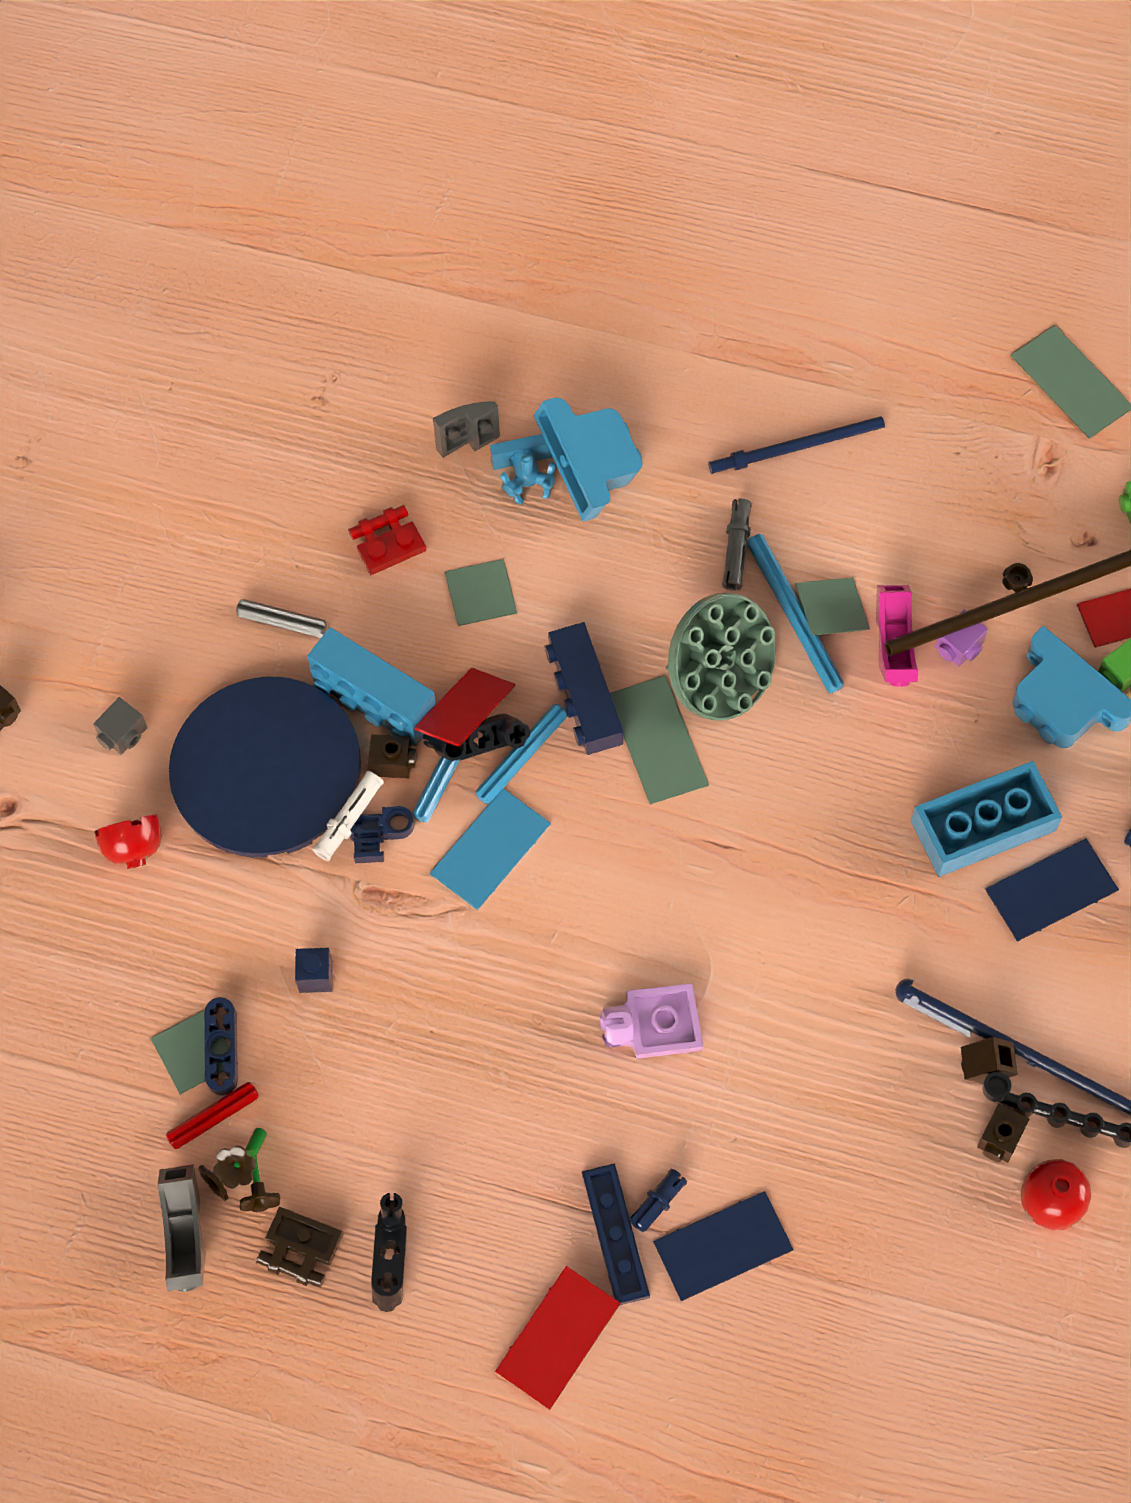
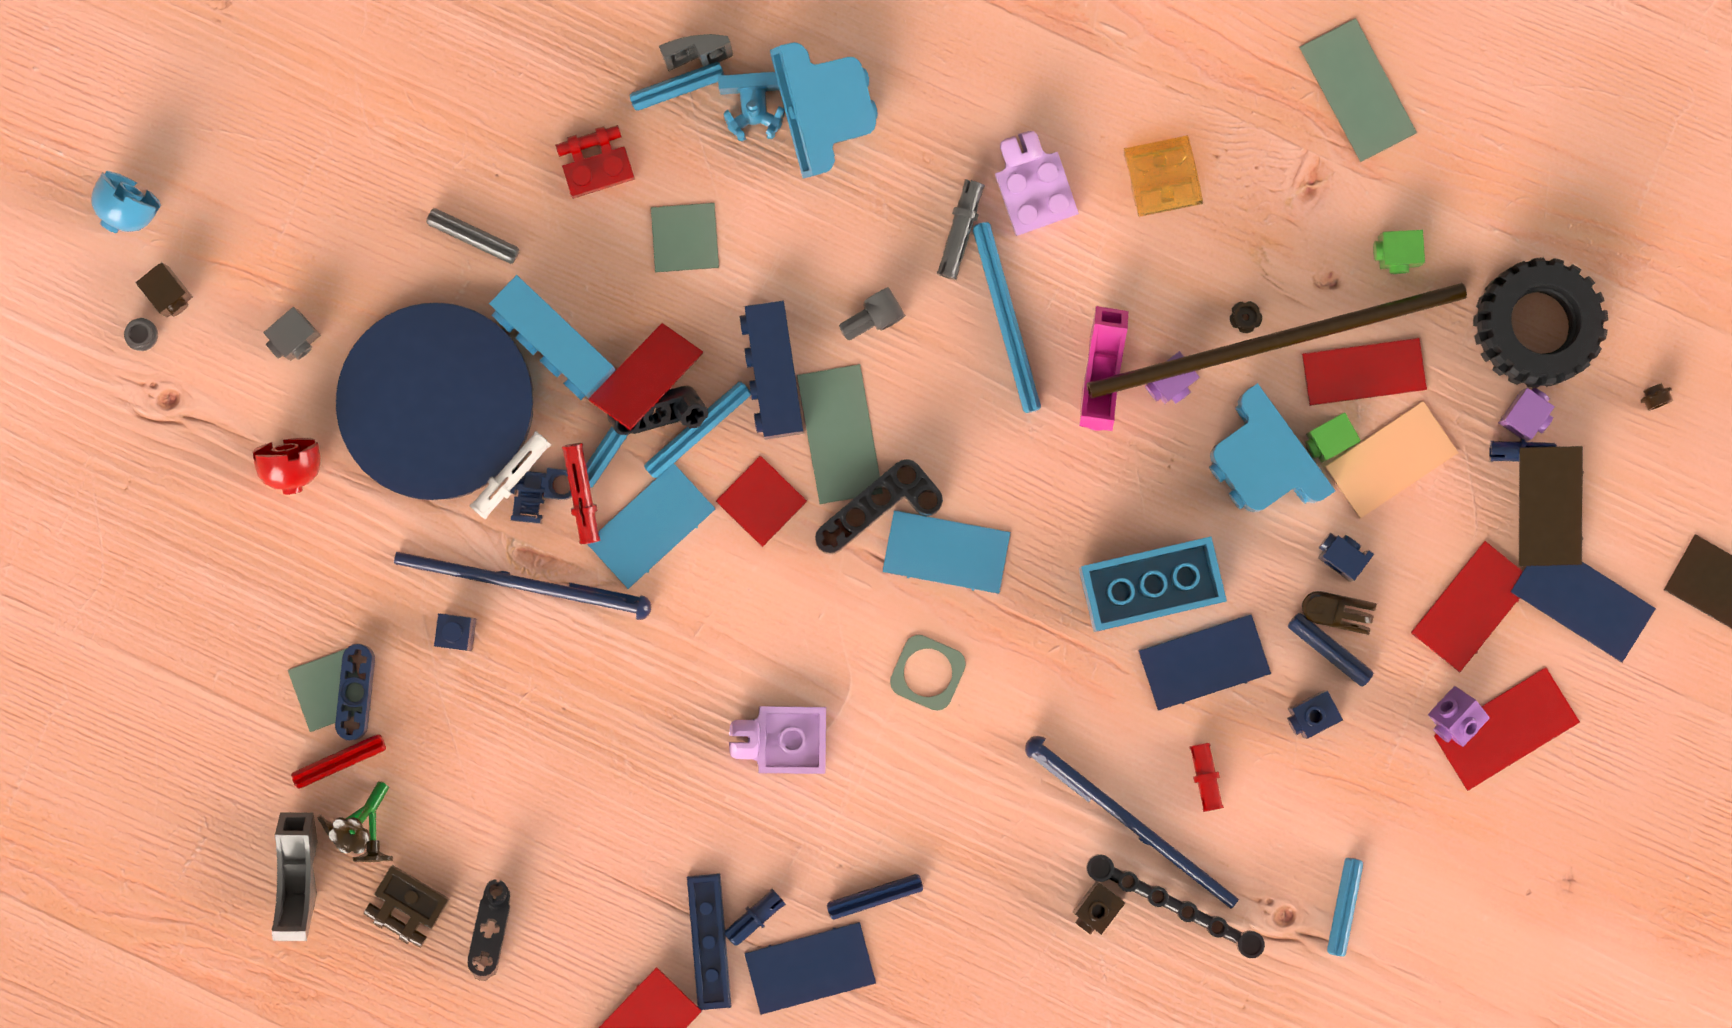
camera: 10 degrees right, 20 degrees up
dark brown brick [368,734,417,779] -> none
sand green bracket [666,593,776,721] -> none
dark blue bar [708,416,885,474] -> none
sand green piece [795,578,870,636] -> none
dark brown brick [961,1037,1018,1084] -> none
red cylinder [1020,1159,1091,1230] -> none
none -> dark blue bar [394,552,652,620]
none -> red pin [562,443,600,544]
none -> dark azure axle [630,62,724,111]
none -> red piece [716,456,807,547]
none -> black beam [815,459,943,555]
none -> dark blue axle [827,874,923,920]
none -> dark grey axle [839,287,906,340]
none -> dark azure window [882,510,1011,594]
none -> sand green piece [890,635,966,711]
none -> lavender plate [995,131,1079,236]
none -> clear yellow slope [1124,135,1203,217]
none -> red pin [1189,743,1224,812]

